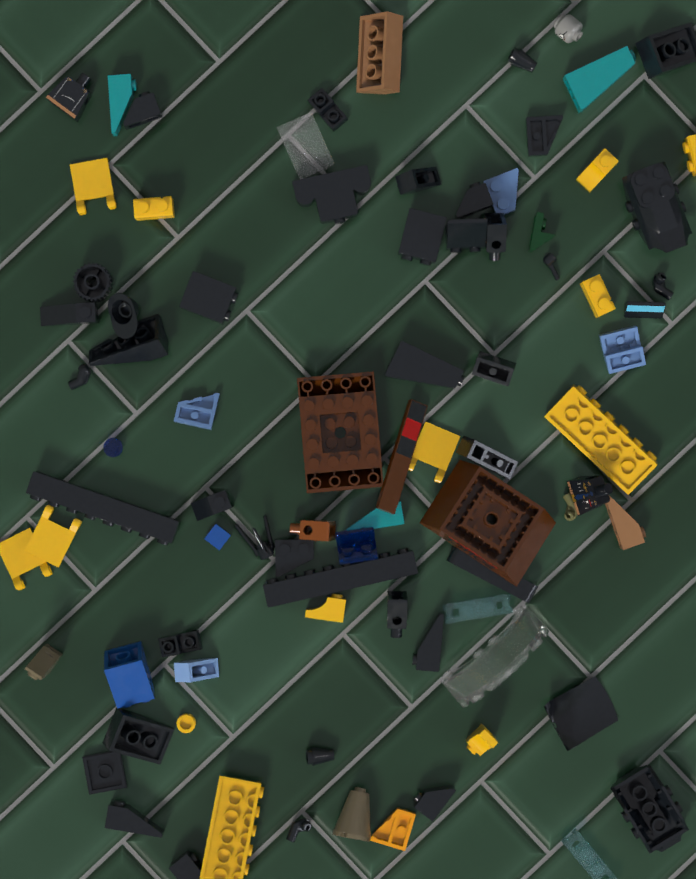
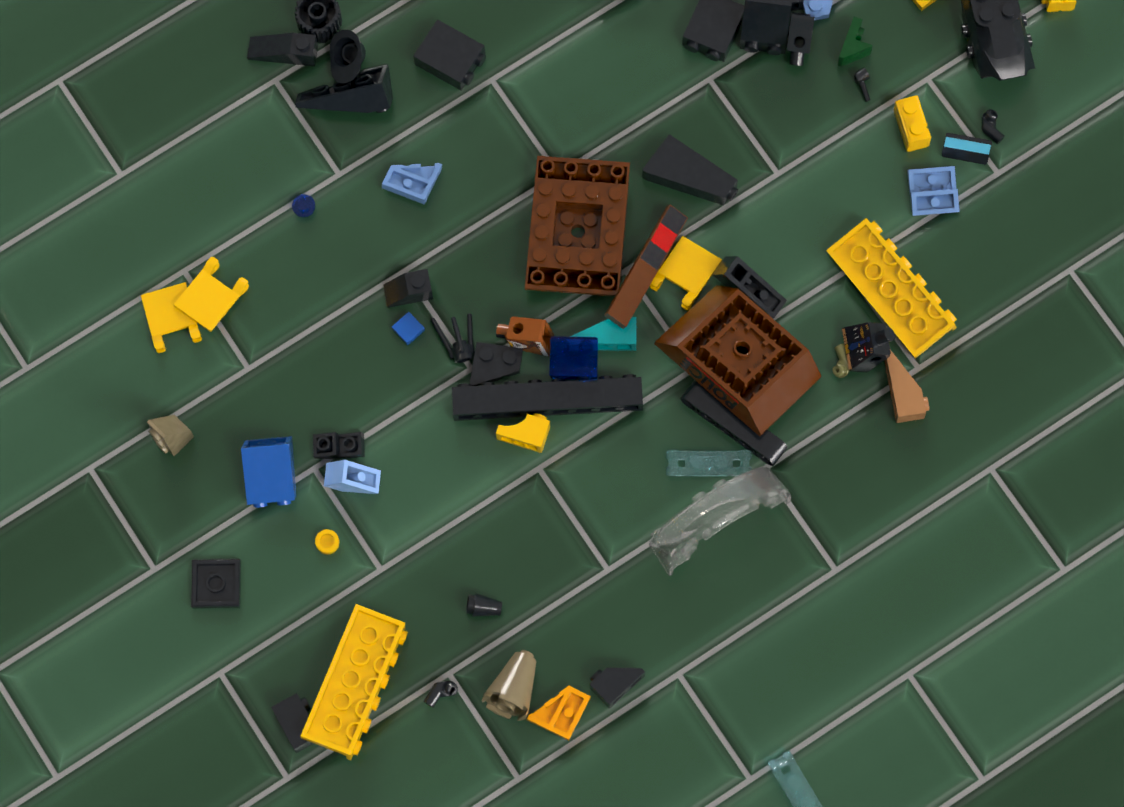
camera: 20 degrees right, 15 degrees down
black brick [26,471,181,545] -> none
black arm [68,364,91,390] -> none
black slope [102,707,175,765] -> none
black slope [105,800,164,838] -> none
black torso [387,591,408,638] -> none
black slope [412,612,444,672] -> none
yellow arch [466,724,498,756] -> none
black brick [472,351,516,386] -> none
black piece [544,676,618,751] -> none
black slope [611,765,689,854] -> none

